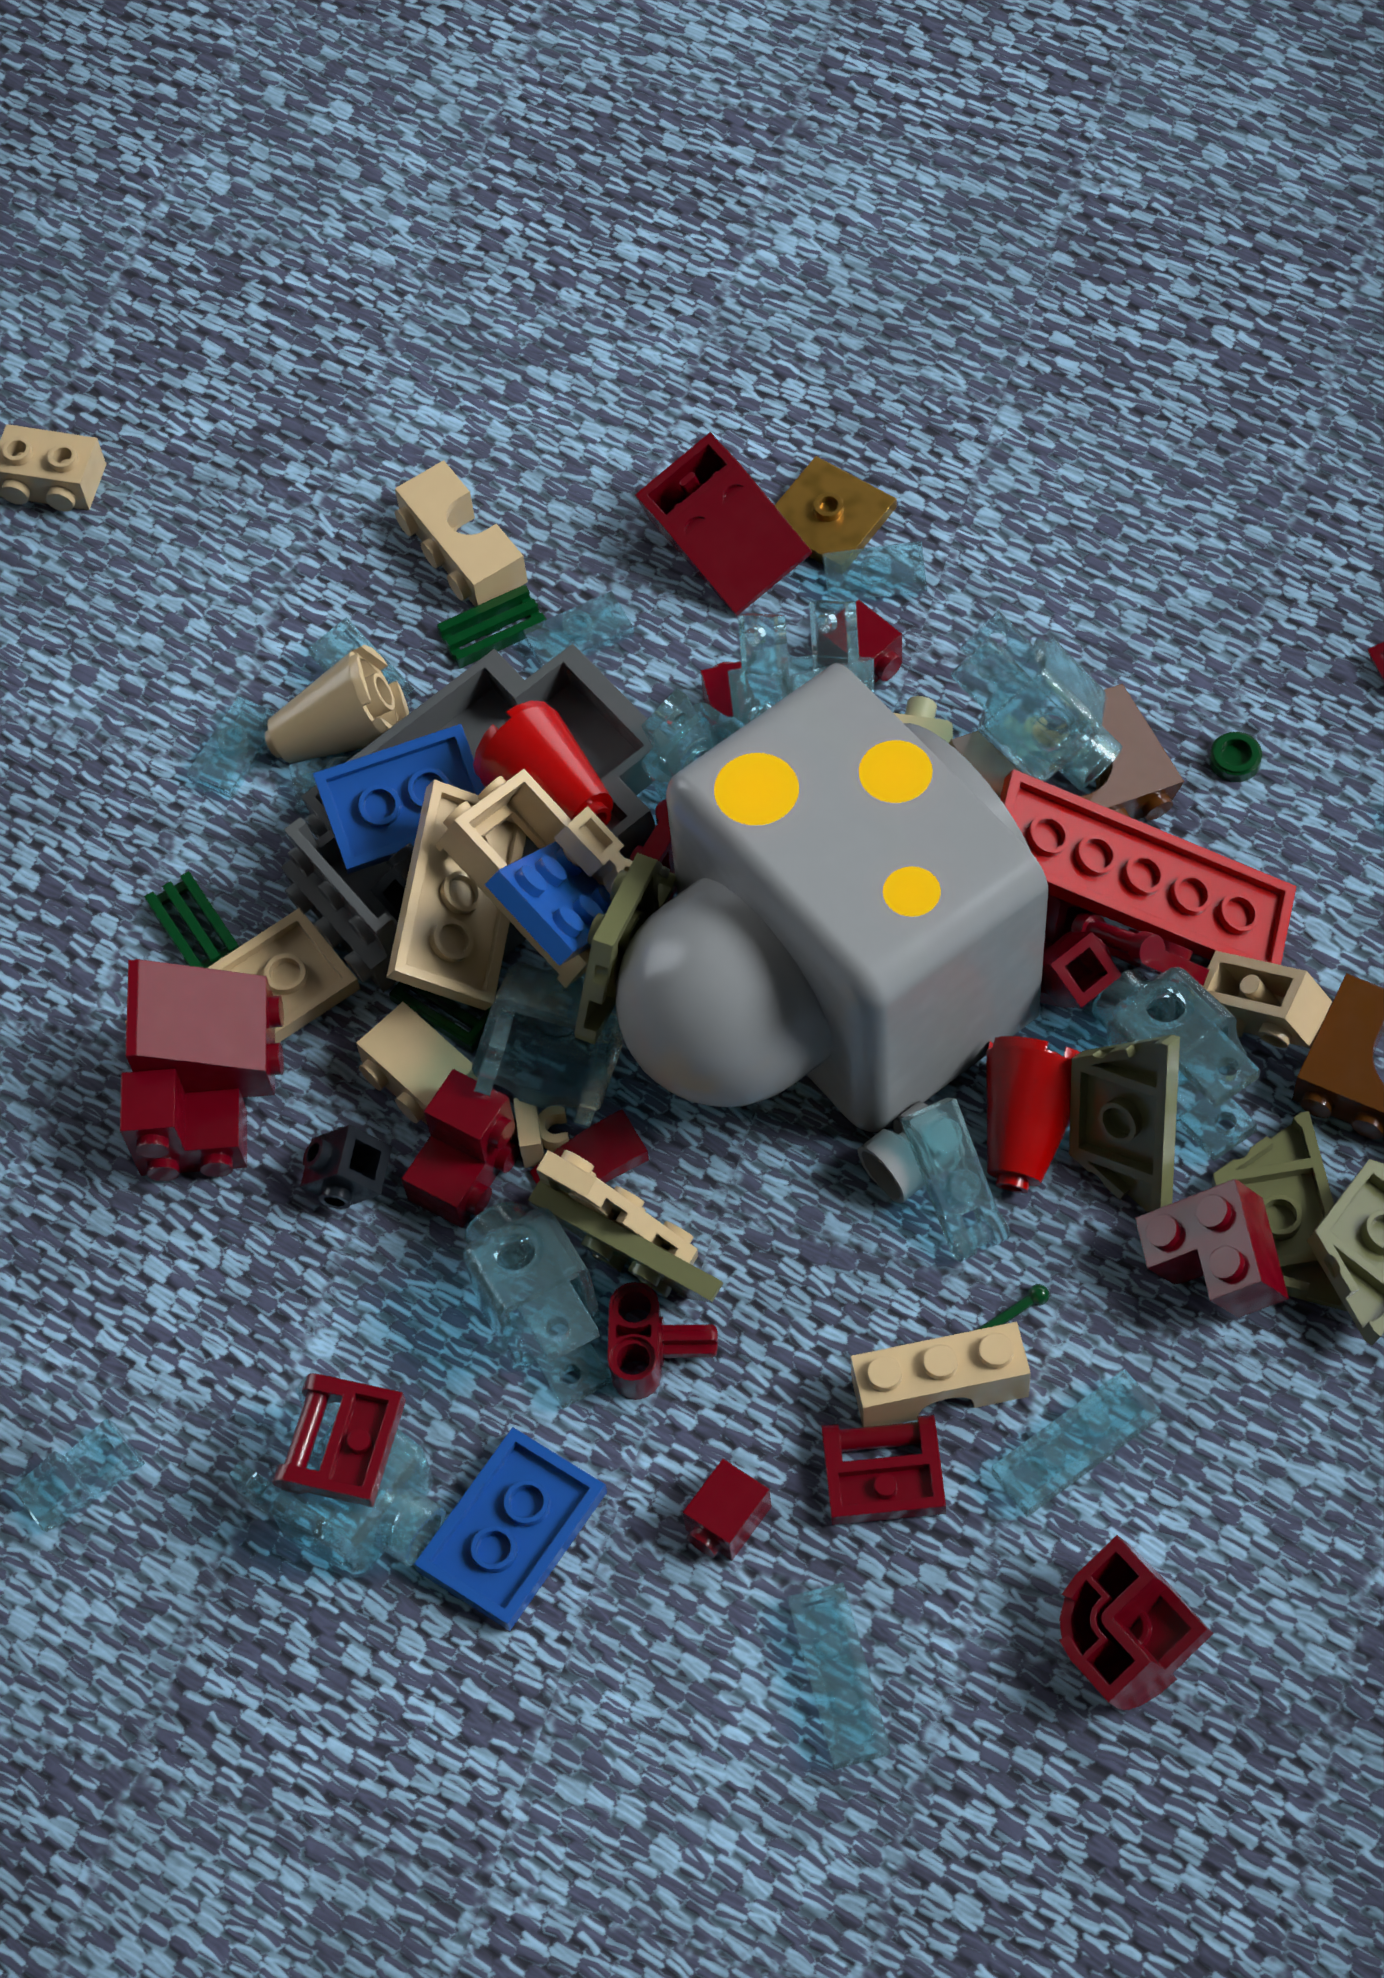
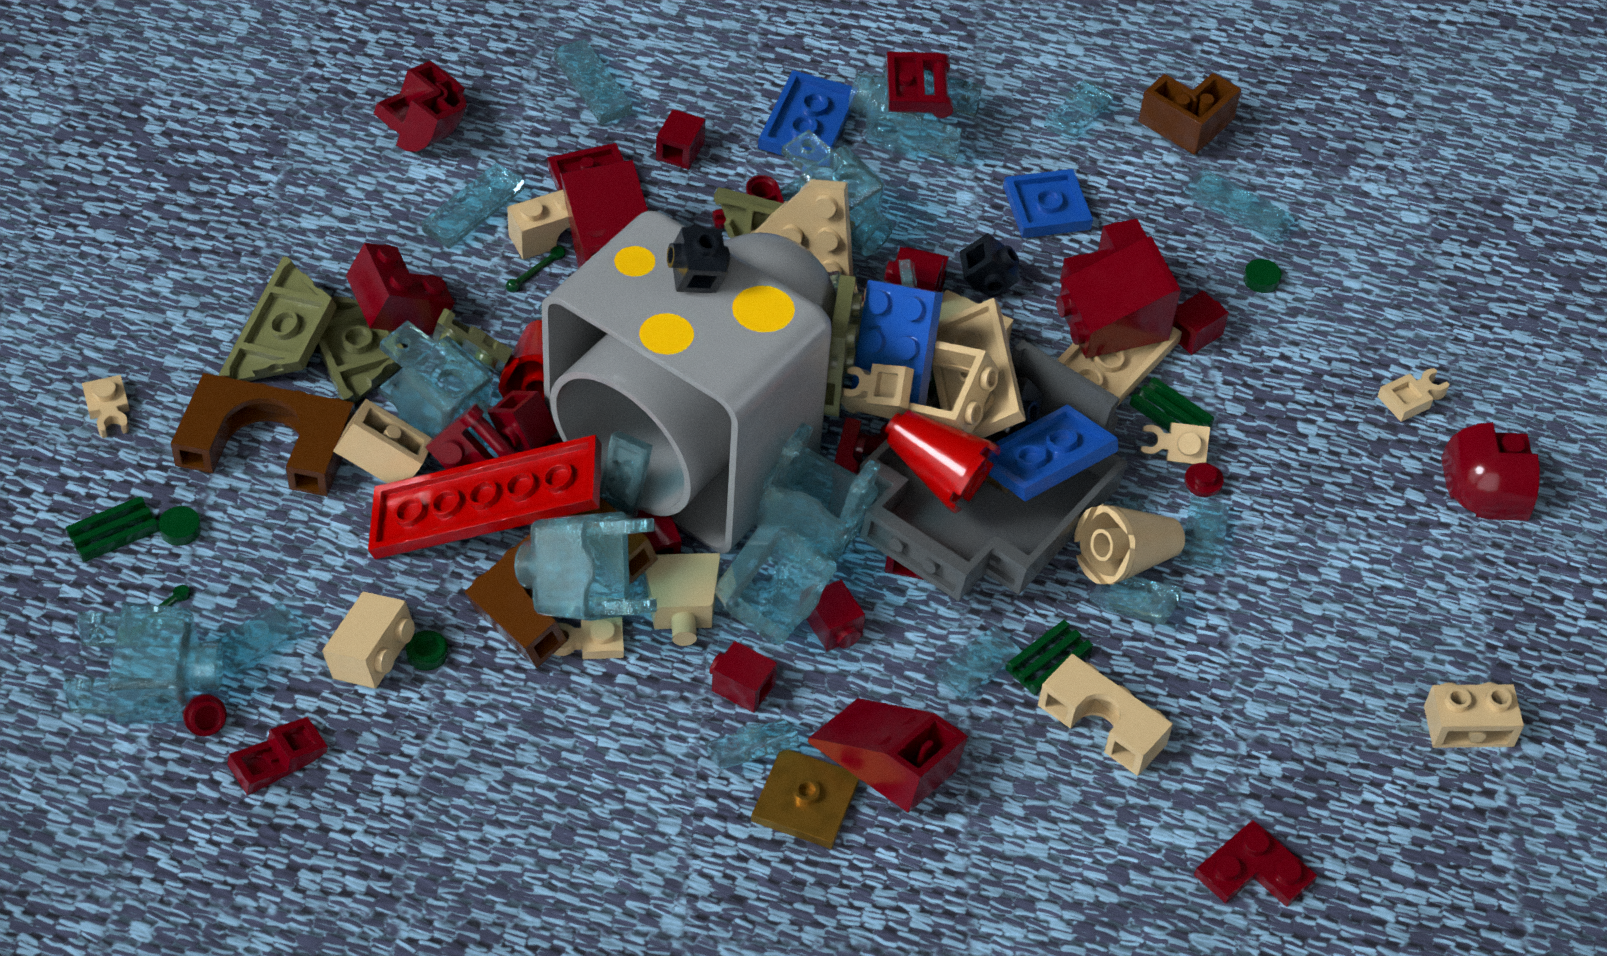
camera: 155 degrees right, 10 degrees down
none -> tan brick [322,591,415,689]
none -> dark red slope [560,160,648,269]
none -> black brick [667,225,730,293]
none -> blue plate [1003,169,1093,238]
none -> tan plate [1140,422,1210,464]
none -> dark red brick [1172,290,1229,355]
none -> dark red plate [1184,463,1224,498]
none -> dark red plate [1194,820,1318,907]

